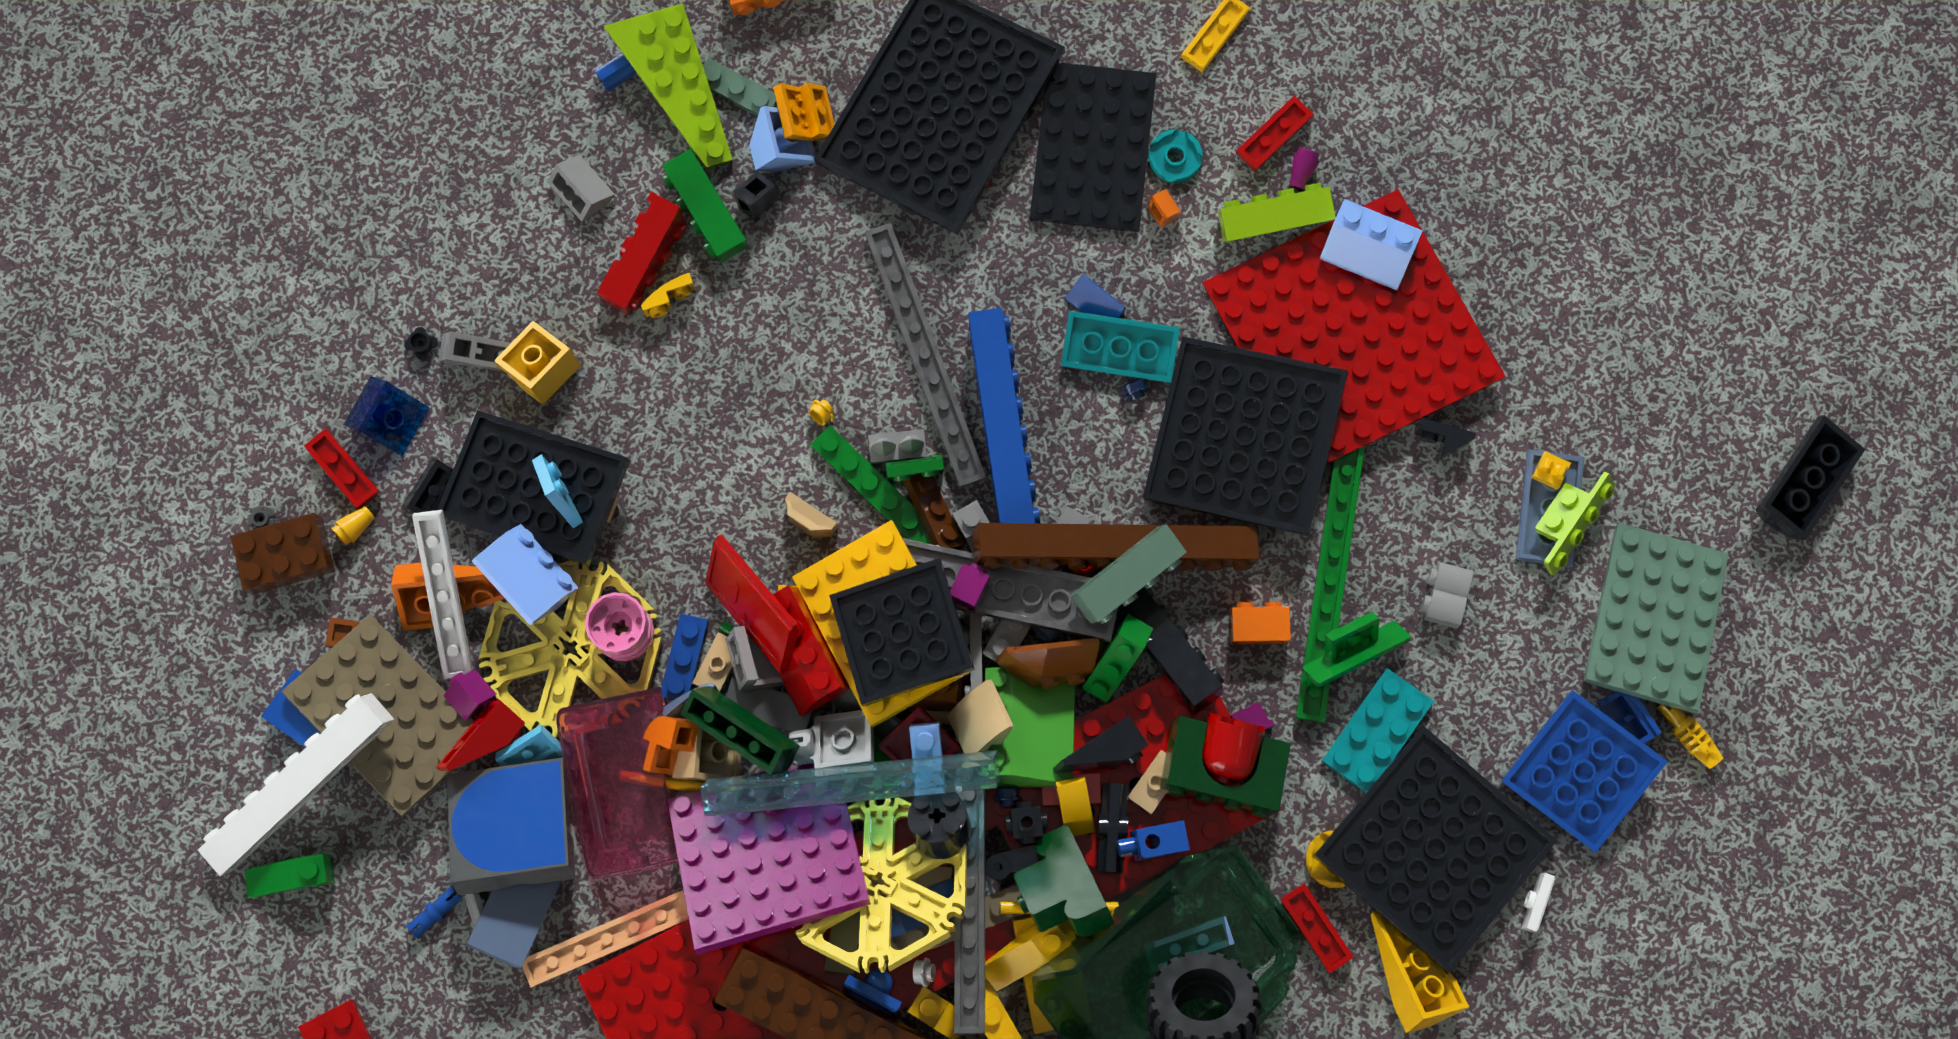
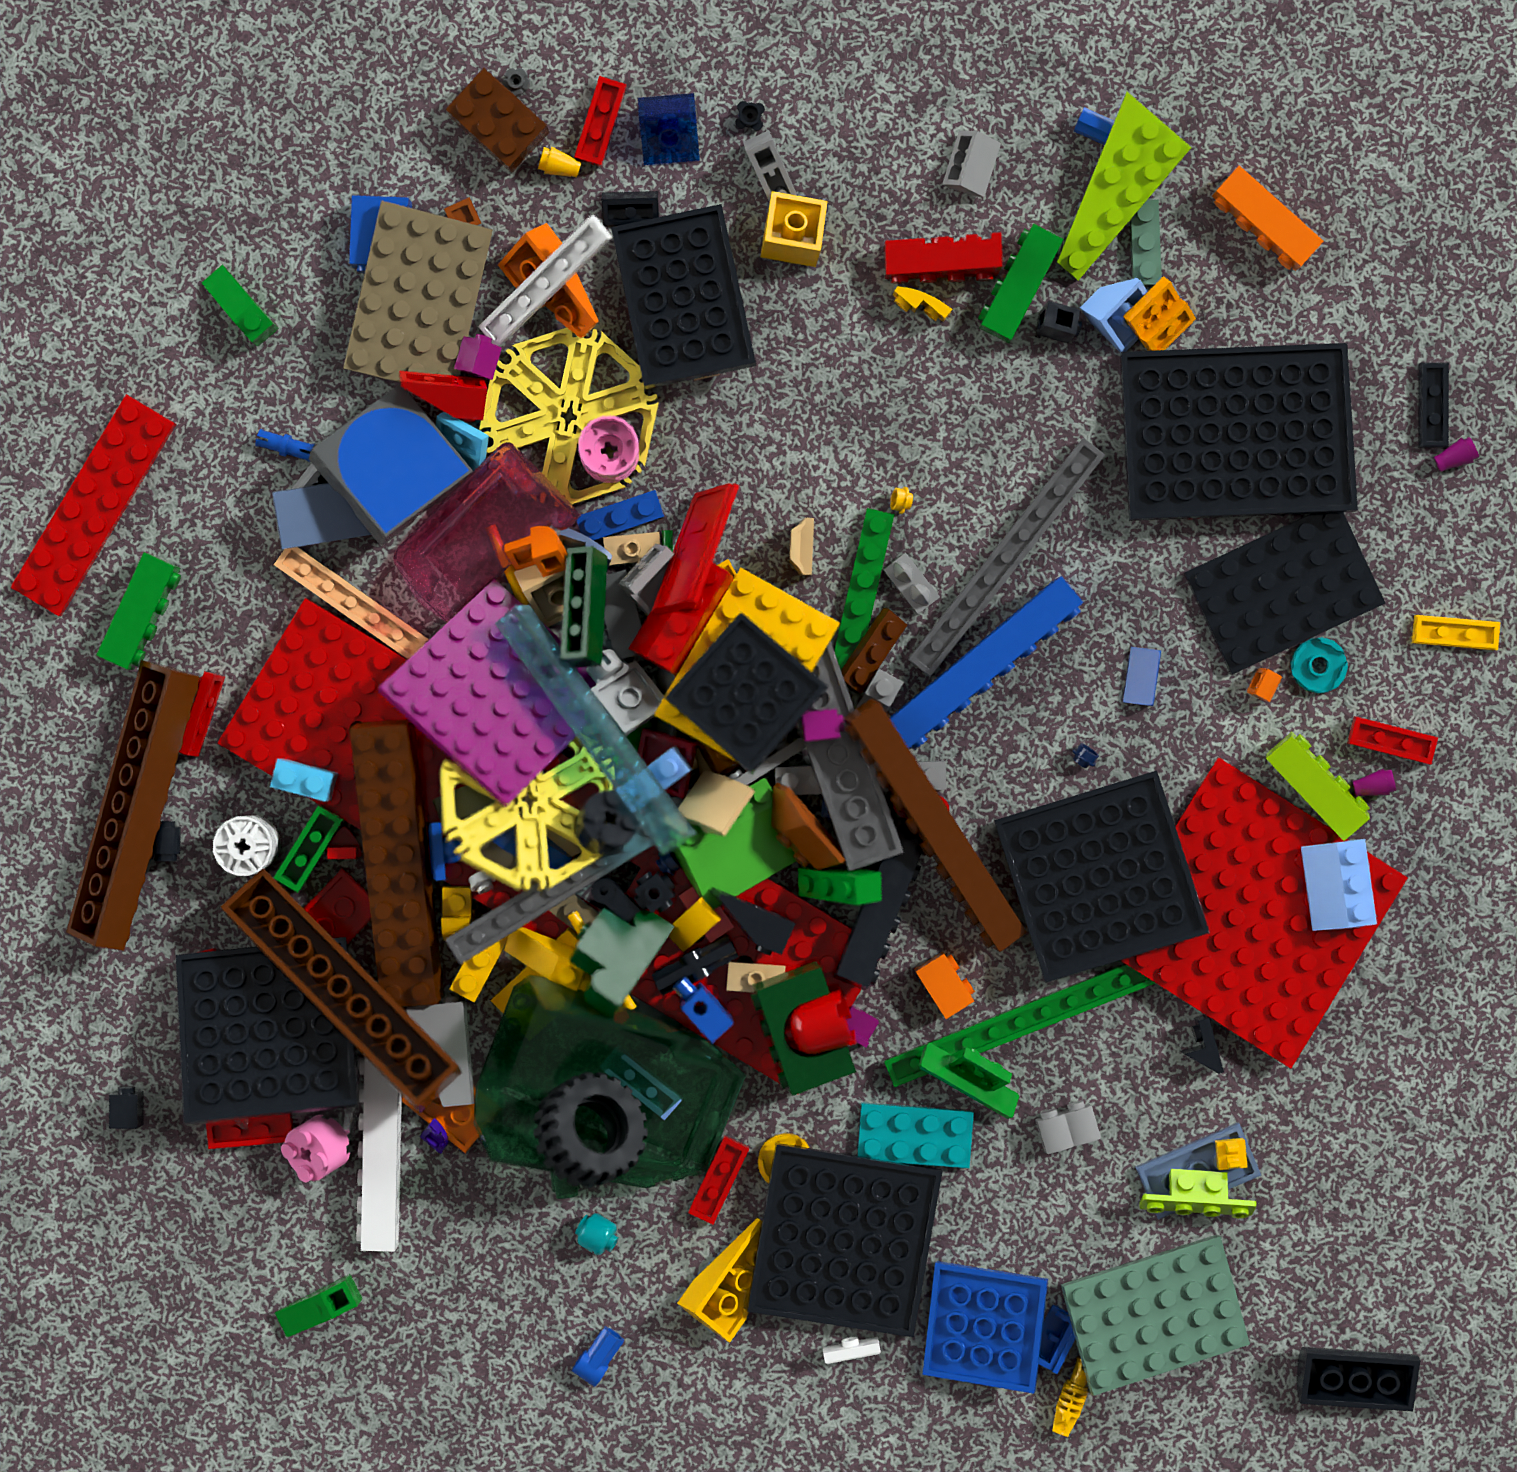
camera: 60 degrees right, 10 degrees up
white brick [198,693,394,876] -> none
light blue slope [472,524,579,625] -> none
medium azure wing [532,454,583,528] -> none
green plate [885,454,944,481] -> none
teal plate [1061,311,1180,383] -> none
sand green brick [1070,524,1187,624] -> none

